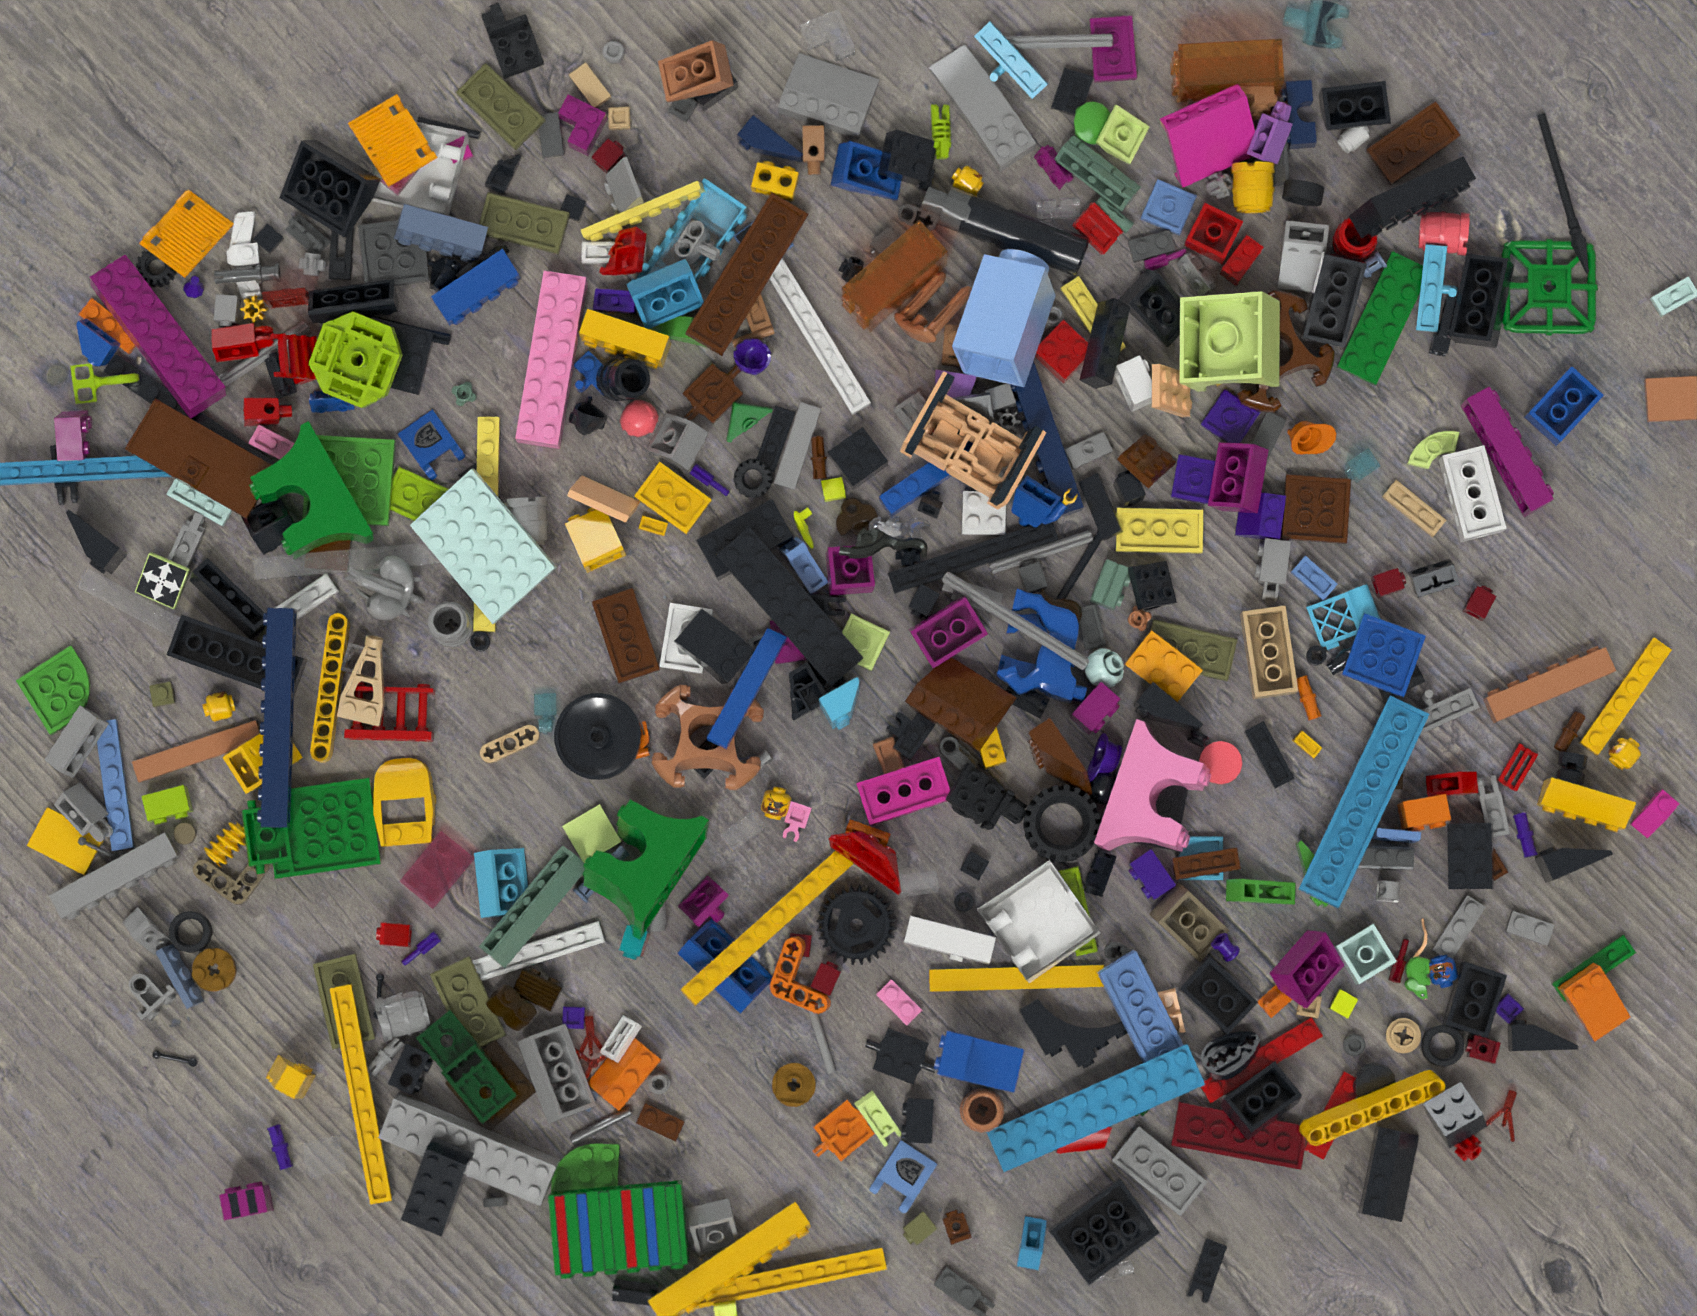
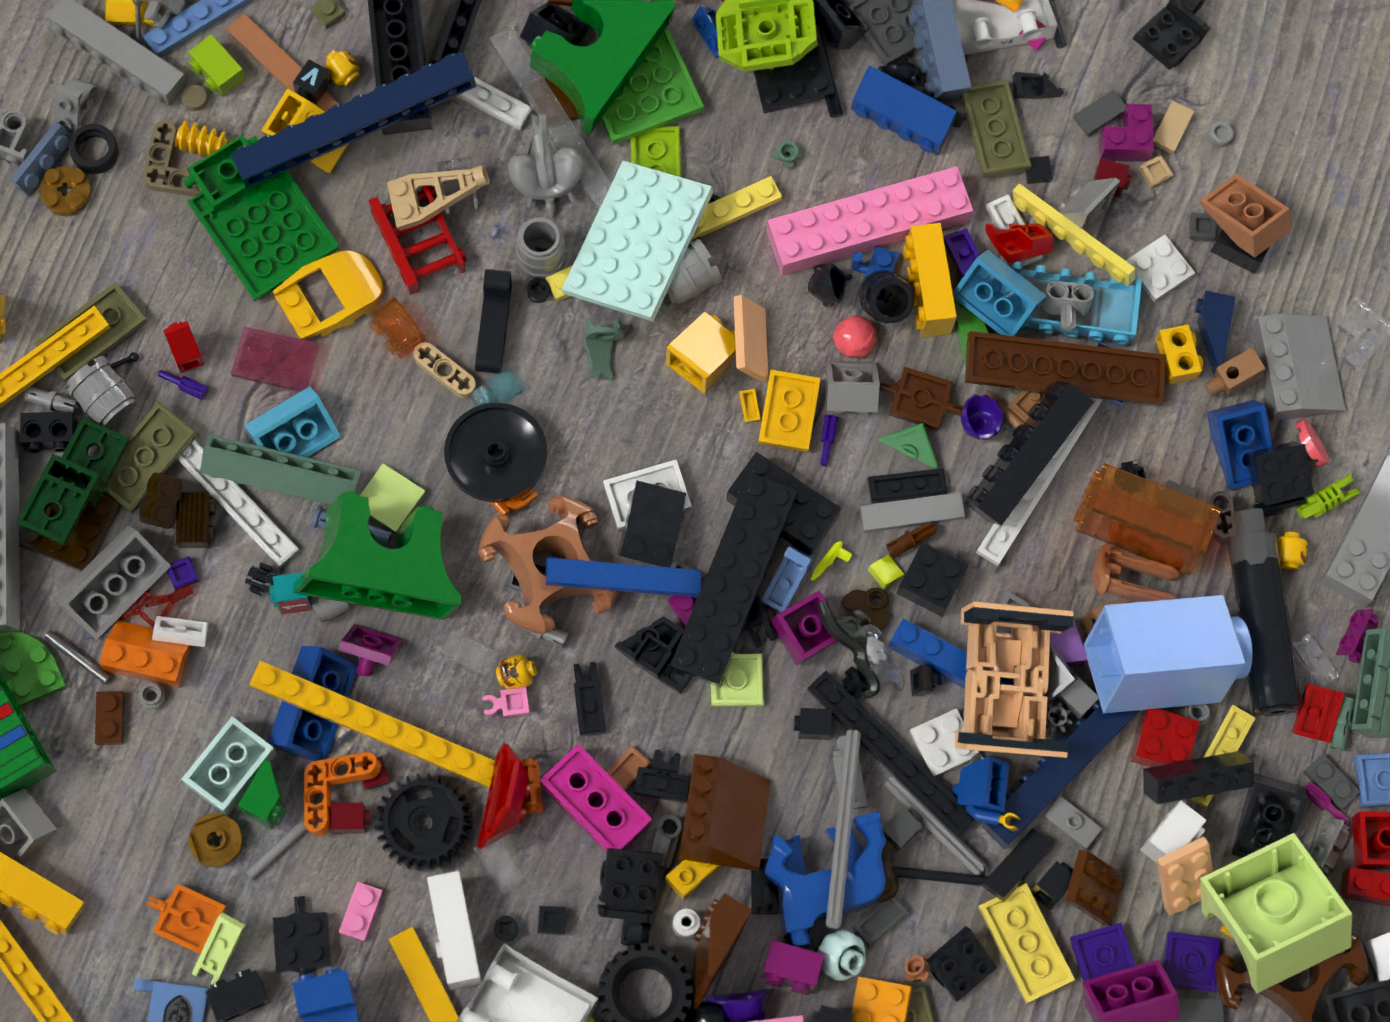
camera: 55 degrees right, 10 degrees down
yellow beam [310,613,350,763] -> none
blue flag [398,409,465,481] -> none
olive tile [455,63,546,151] -> none
reddish brown plate [592,588,660,684] -> none
black tyre [733,458,773,498] -> none
medium azure slope [819,677,860,730] -> none
magenta brick [909,595,988,668] -> none
sand green brick [1090,559,1130,611] -> none
none -> light aqua brick [181,717,277,816]
none -> green slope [238,759,286,830]
none -> black gear [245,562,277,596]
none -> black brick [293,59,332,104]
none -> clear orange brick [369,297,426,359]
none -> black beam [475,269,512,374]
none -> black hinge [573,662,606,736]
none -> sand green hair [583,318,624,379]
none -> white brick [672,909,700,939]
none -> black brick [965,381,1094,526]
none -> white plate [1126,235,1195,302]
none -> coral tile [1295,419,1329,467]

